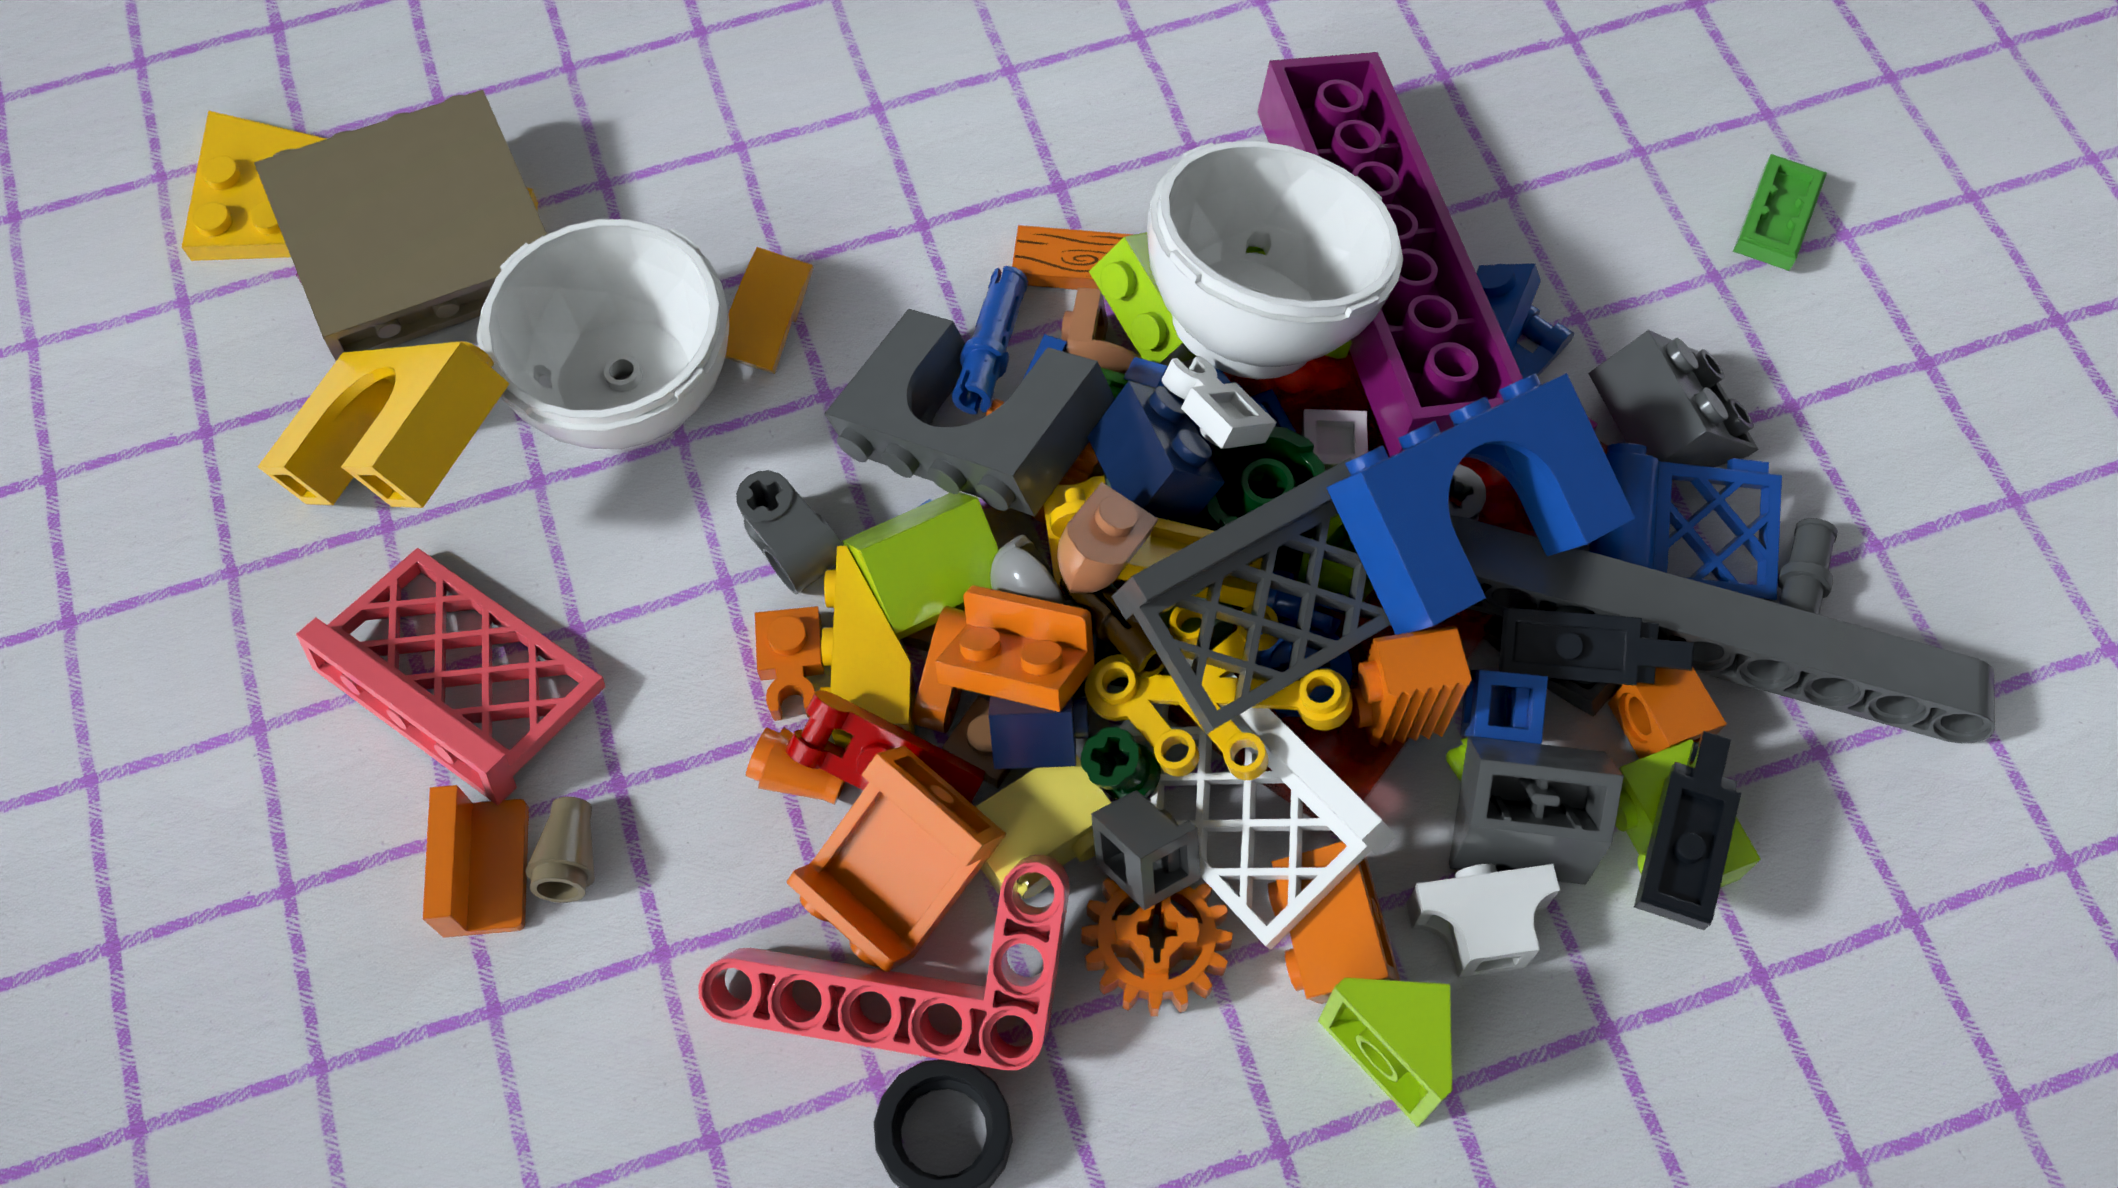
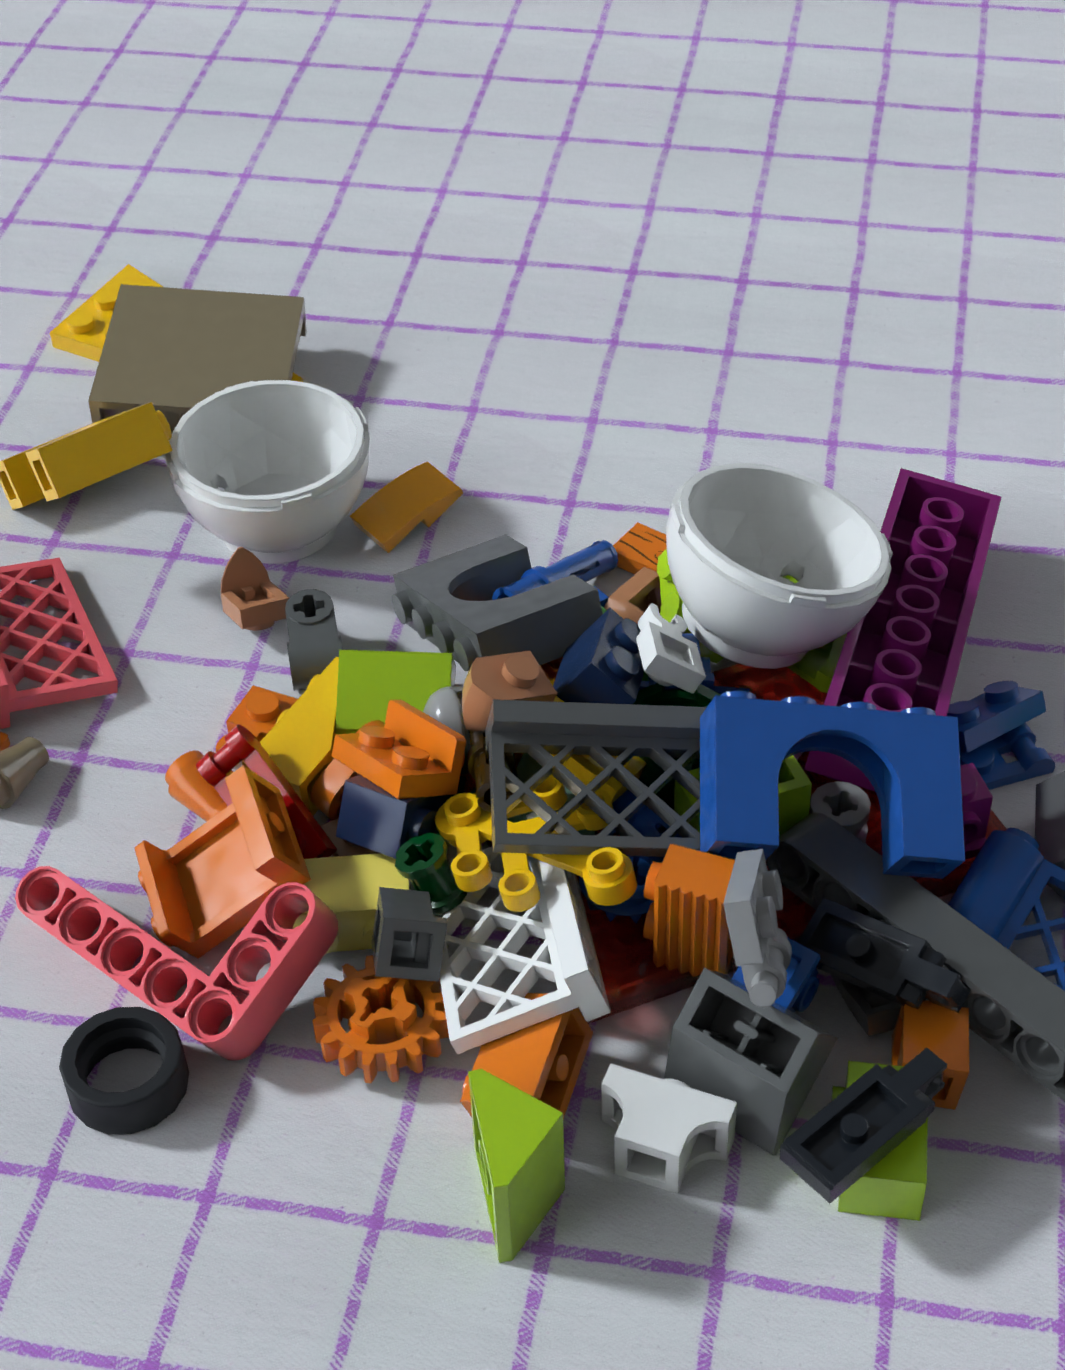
camera: 30 degrees right, 20 degrees down
none -> nougat plate [221,547,289,631]
none -> light grey plate [723,849,792,1008]

